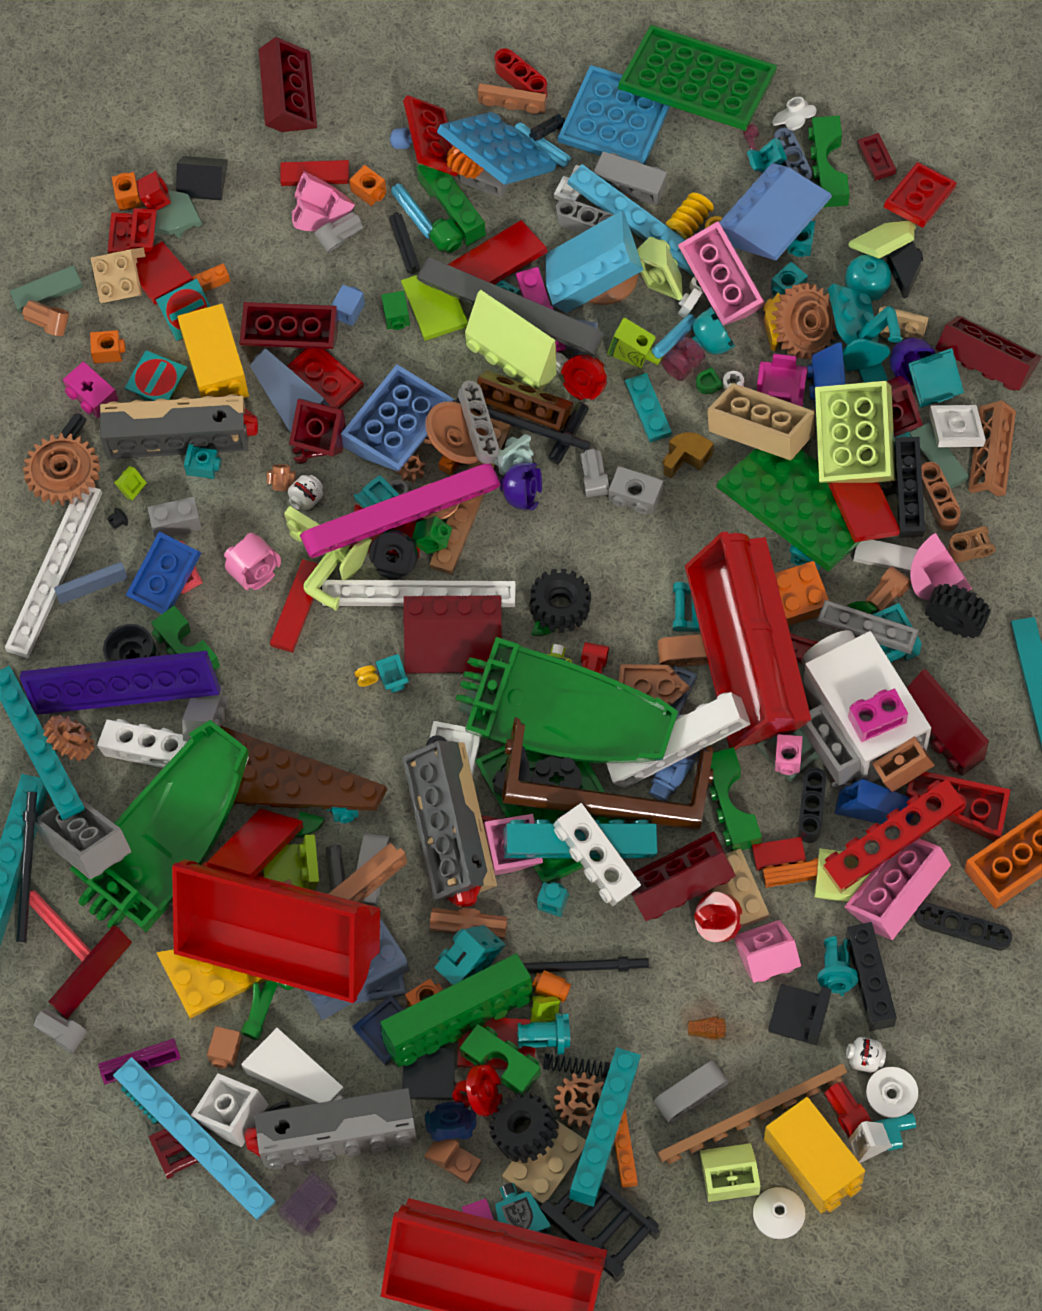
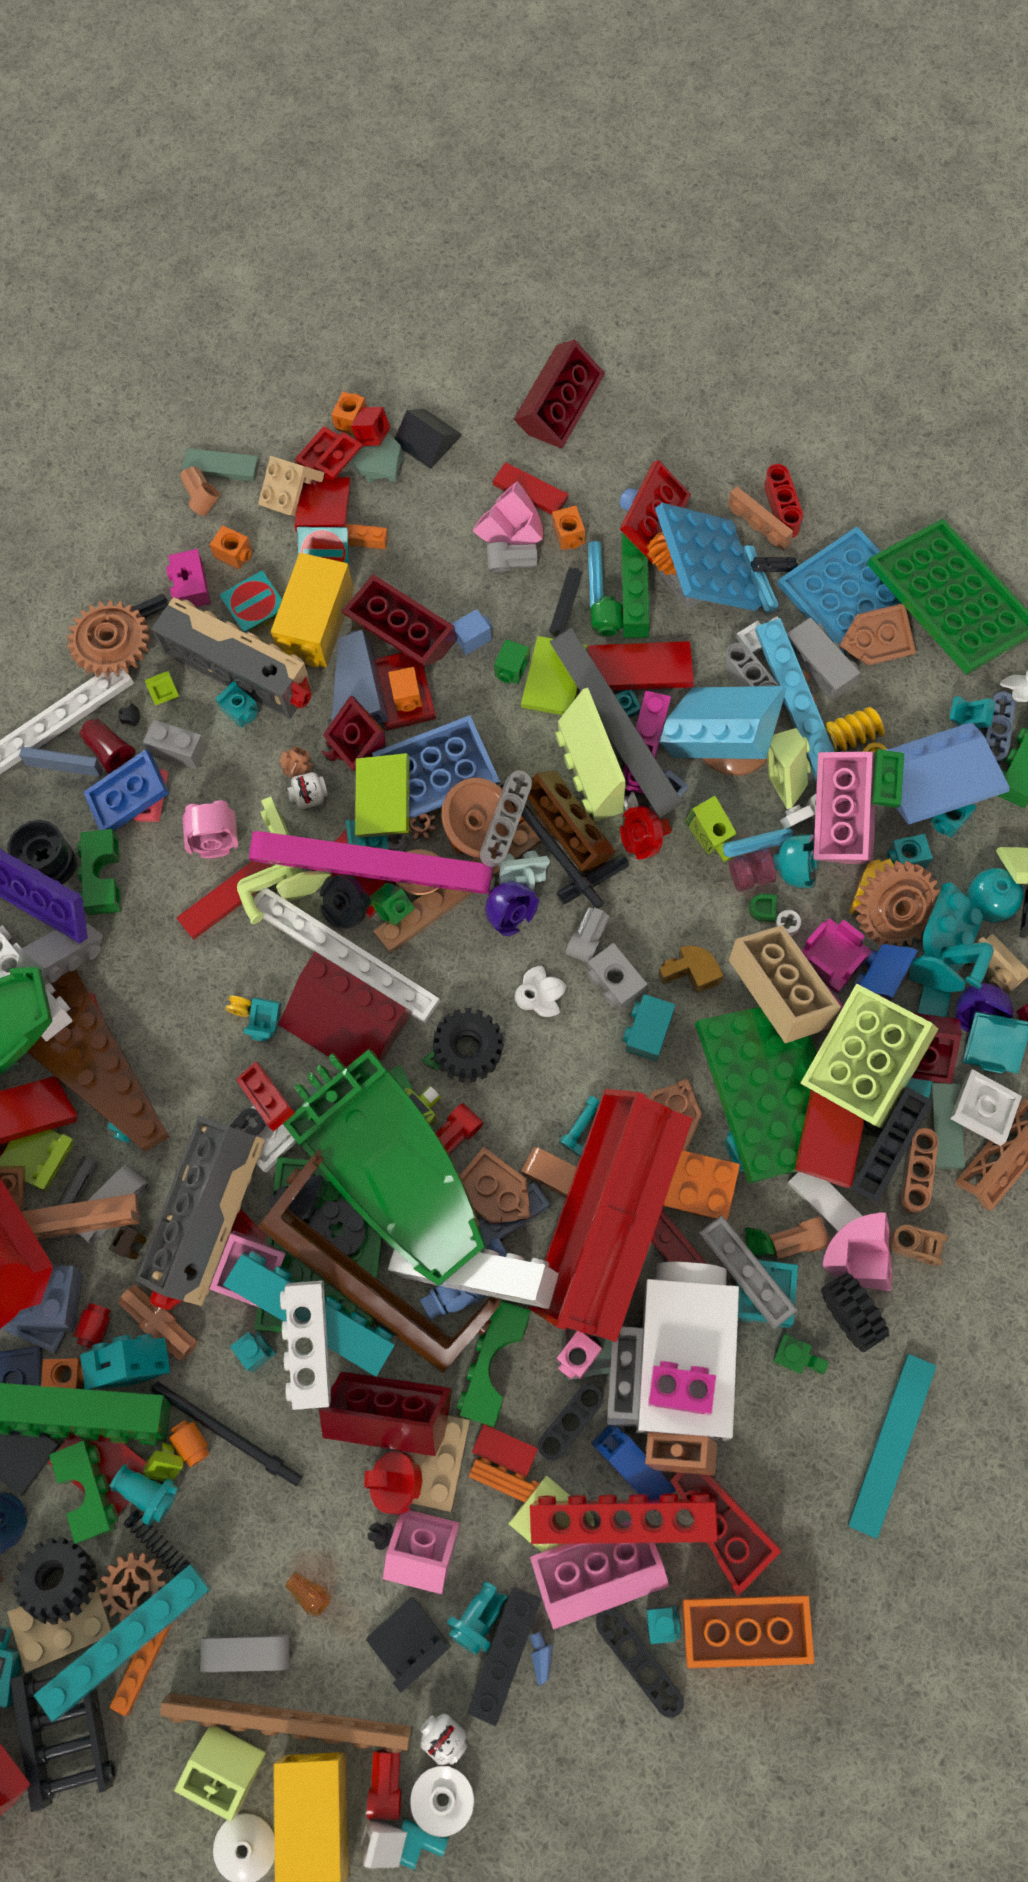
camera: 35 degrees right, 5 degrees up
green tile [295,811,325,838] -> none
red tile [452,1065,502,1117] -> none
teal plate [625,373,672,443] -> none
clear pink hand [743,124,759,150] -> none
dark red slope [907,669,989,776] -> none
none -> red brick [73,1303,111,1349]
none -> dark red plant [79,719,135,774]
none -> dark brown tile [108,1226,147,1260]
none -> red tile [235,1061,295,1132]
none -> lime tile [355,753,409,838]
none -> black piece [367,1522,393,1550]
none -> orange brick [388,667,422,711]
none -> white plate [515,966,567,1017]
none -> medium blue bar [529,1631,552,1686]
none -> teal brick [622,994,676,1062]
none -> teal brick [646,1606,680,1644]
none -> green plate [773,1334,829,1375]
none -> nougat tile [839,604,916,665]
none -> green plate [871,749,904,808]

